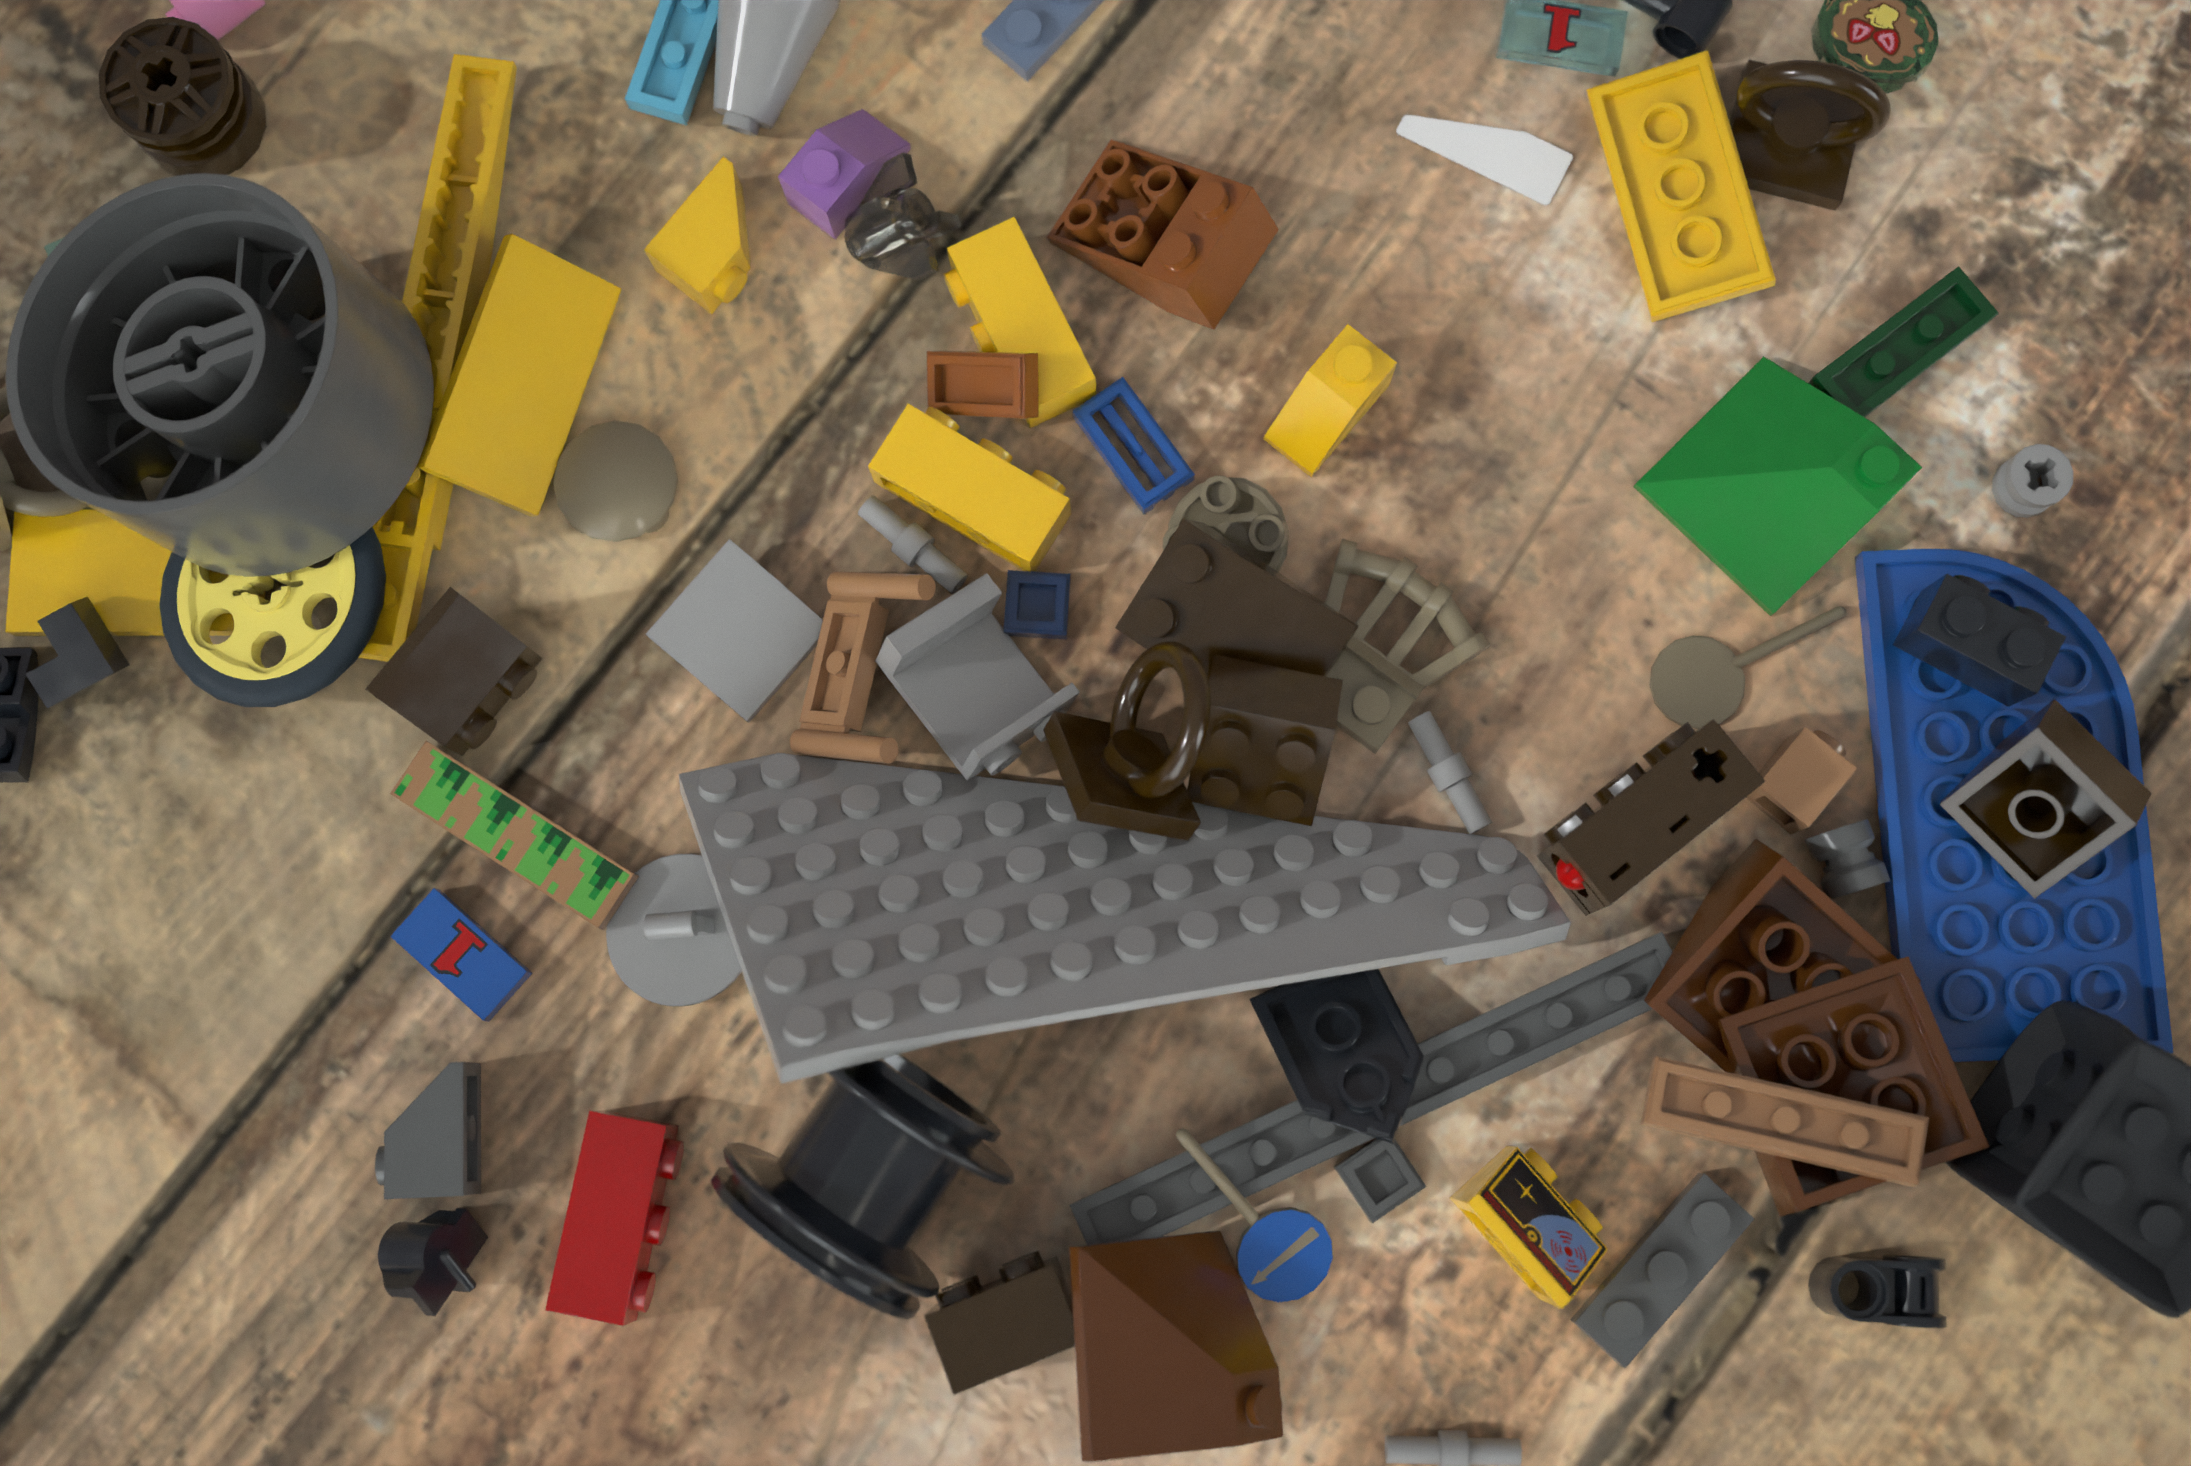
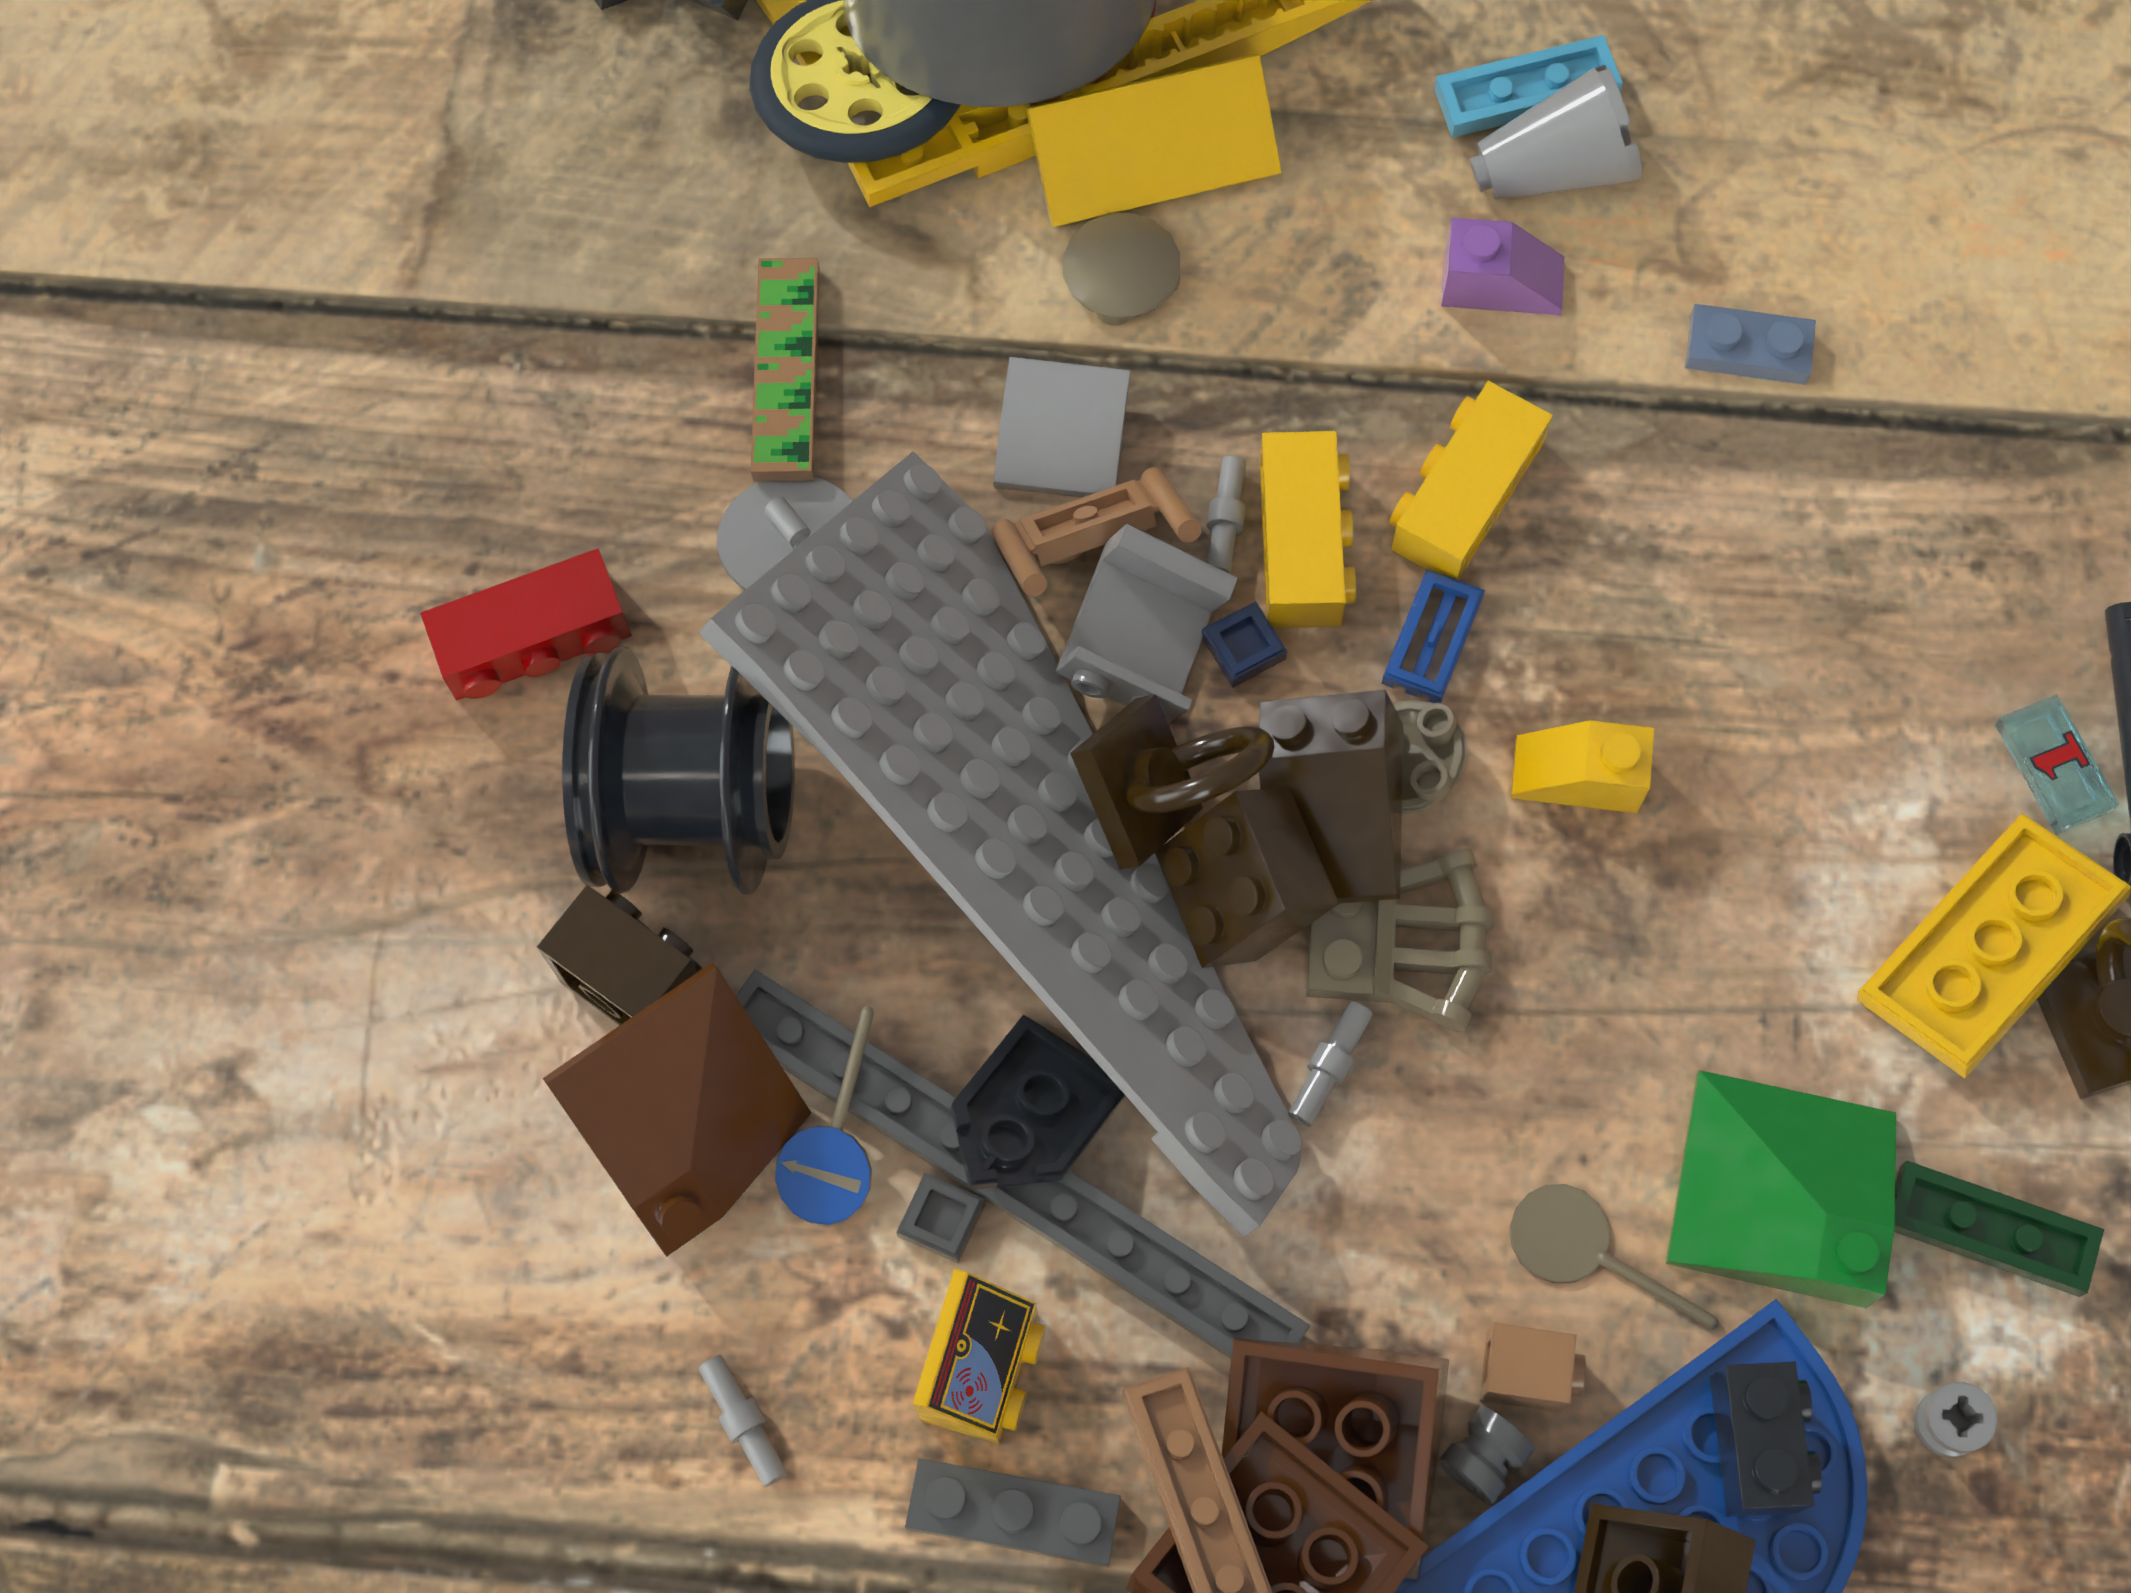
camera: 55 degrees right, 10 degrees down
dark brown slope [366,587,543,756] -> none
dark grey slope [375,1062,481,1199] -> none
black piece [378,1208,488,1316] -> none
blue tile [390,888,532,1022] -> none
yellow slope [644,156,751,314] -> none
clear smoke brick [845,153,961,280] -> none
dark orange tile [927,350,1039,419] -> none
dark orange slope [1046,139,1279,330] -> none
white sticker [1396,115,1573,205] -> none
dark brown piece [1537,719,1766,916] -> none

